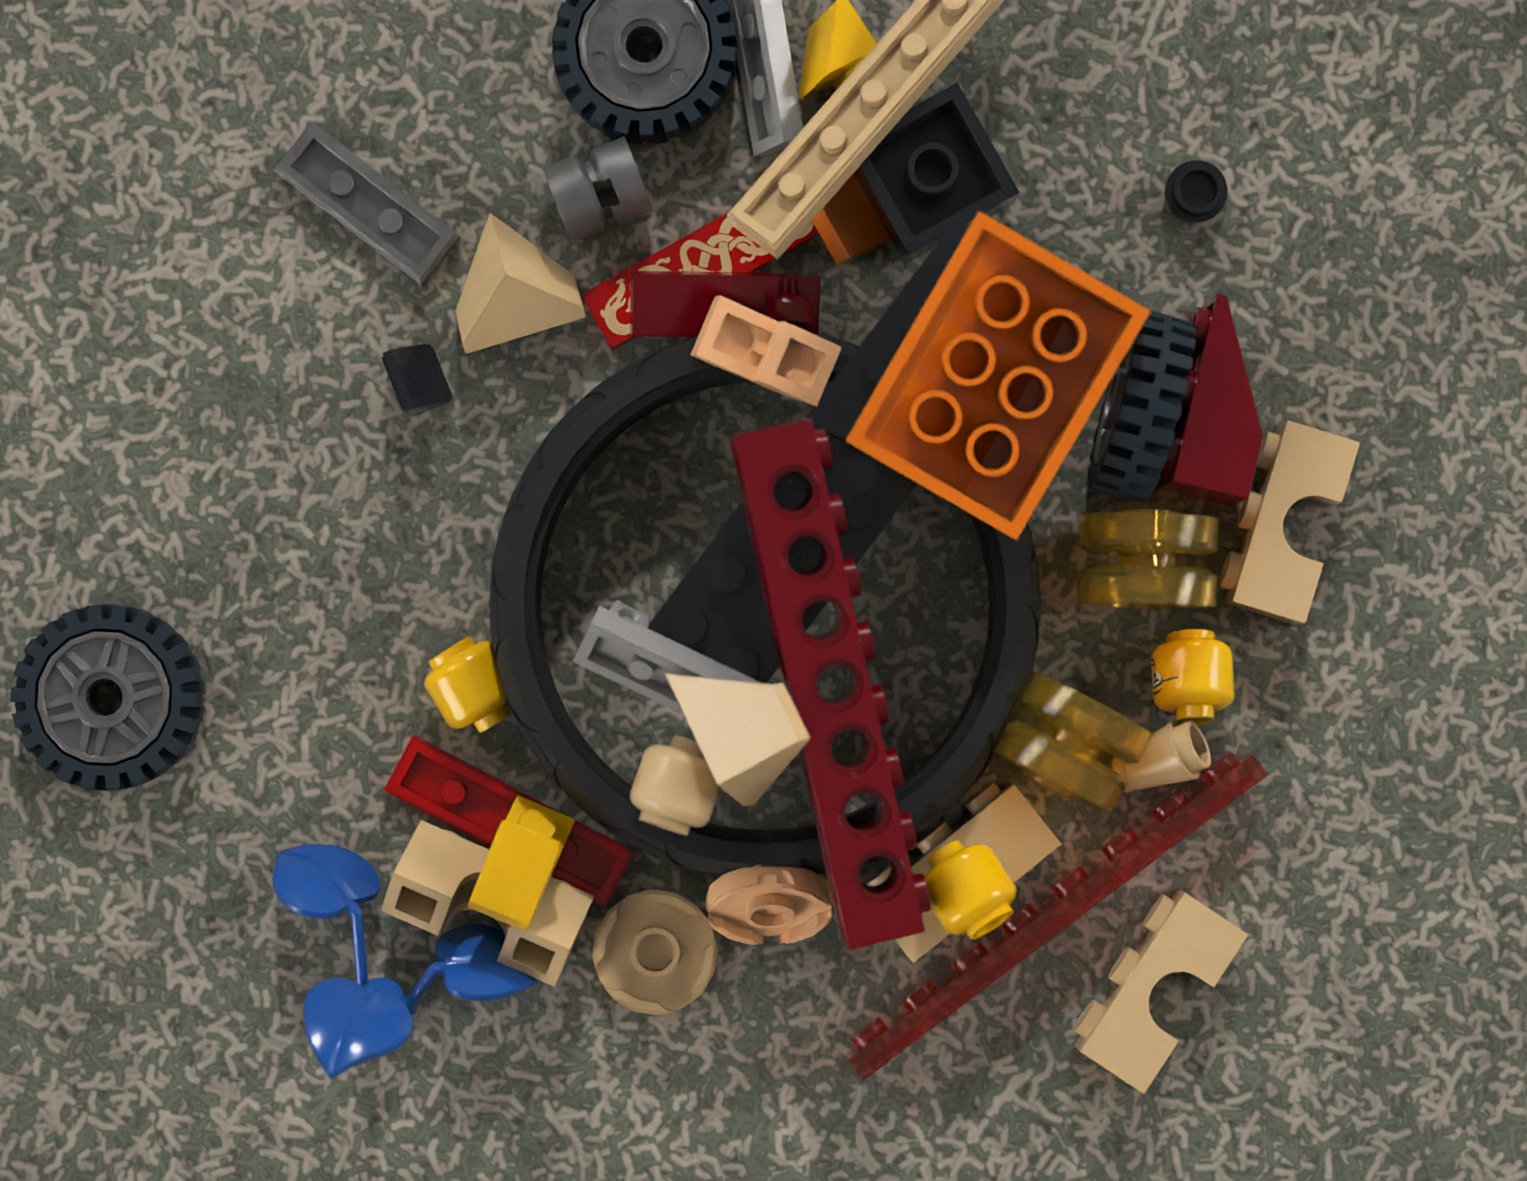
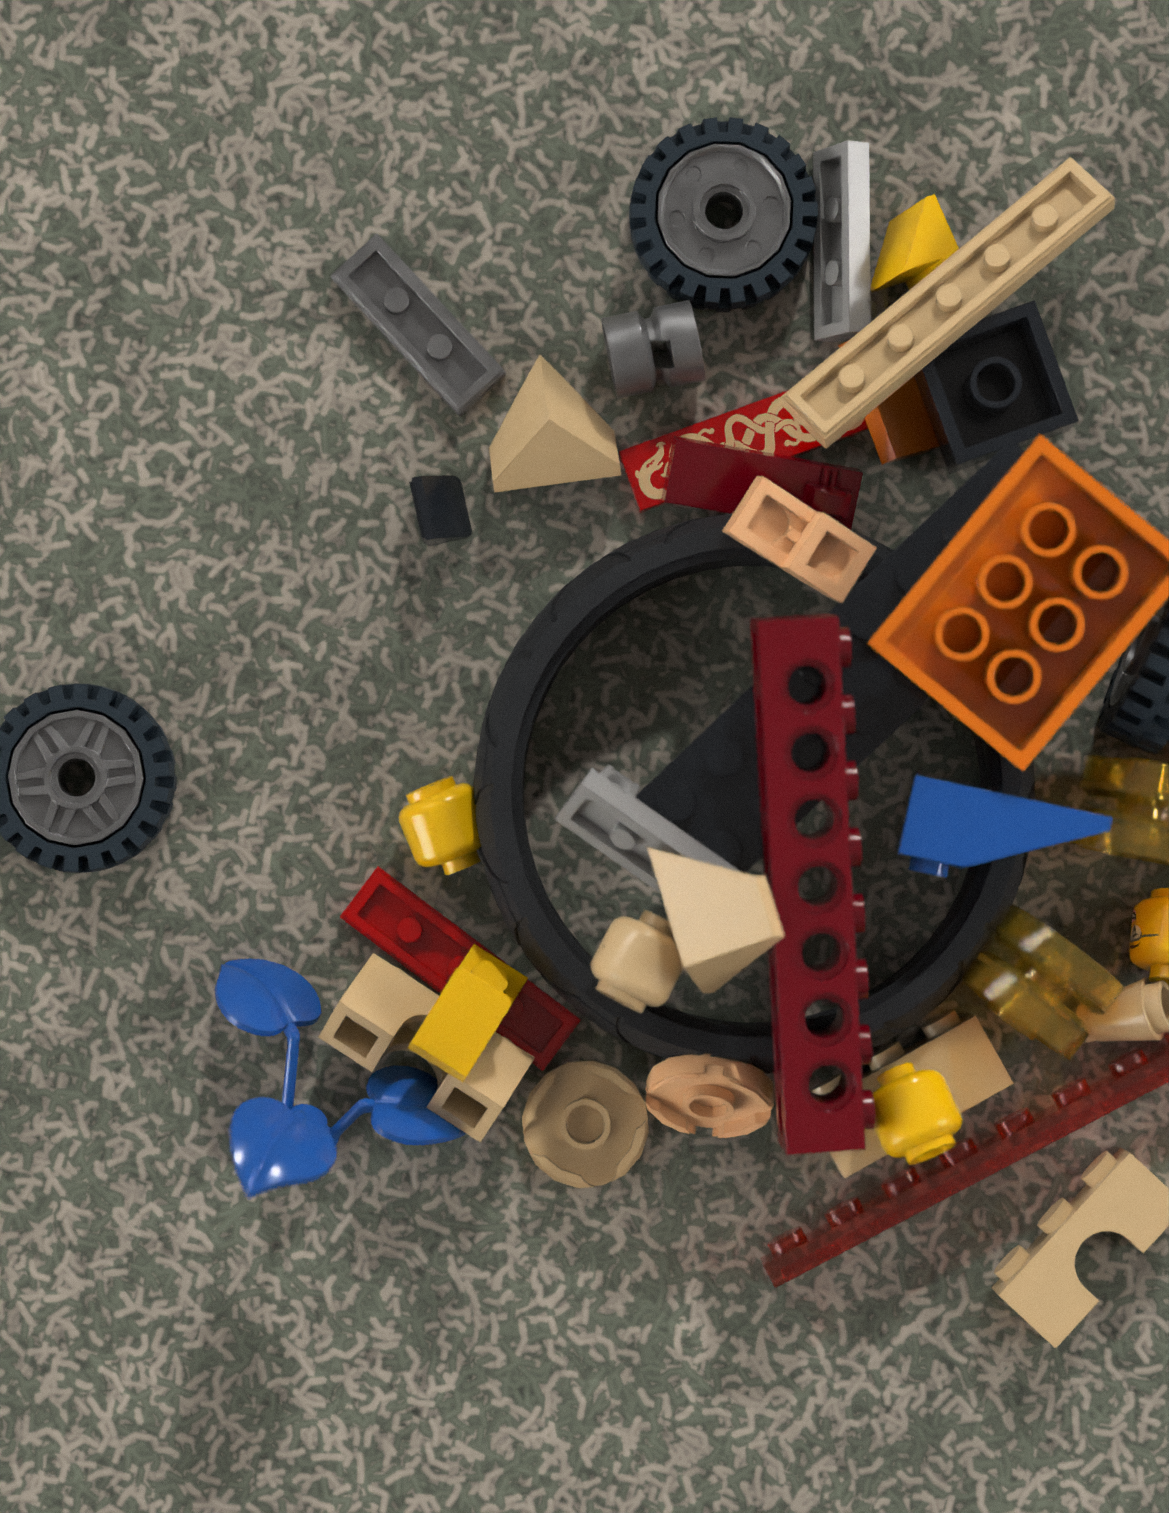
camera: 20 degrees right, 0 degrees up
none -> blue slope [897,775,1113,878]

